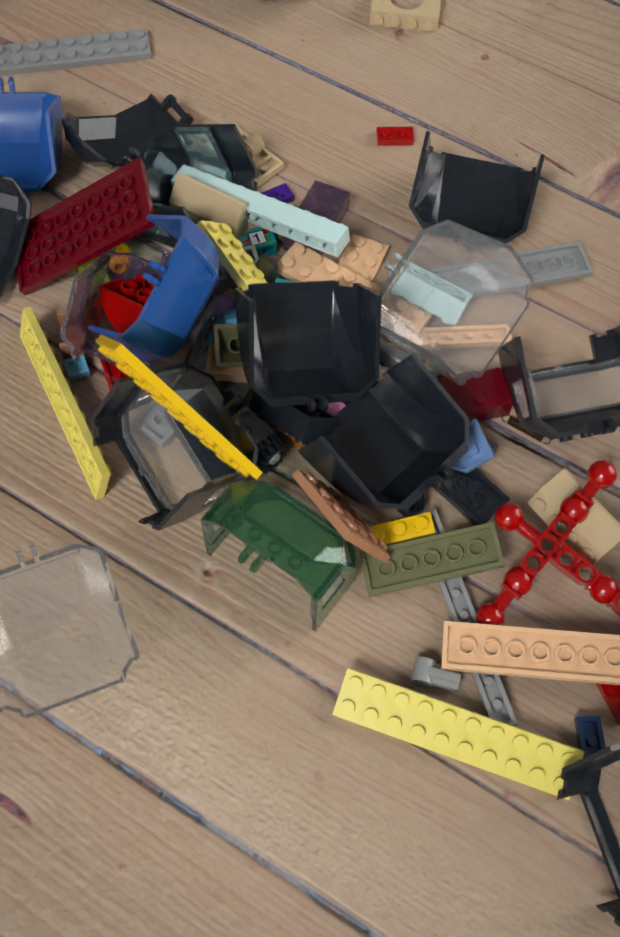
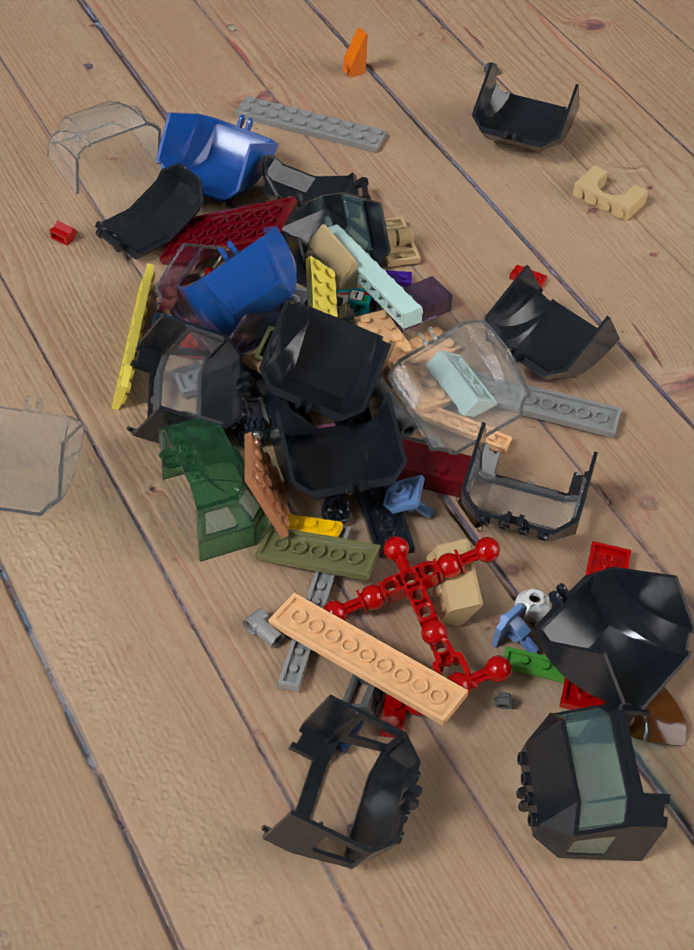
camera: 30 degrees right, 15 degrees down
yellow plate [95,334,263,480] -> none
light yellow plate [332,667,585,800] -> none
none -> dark grey tile [342,674,387,717]

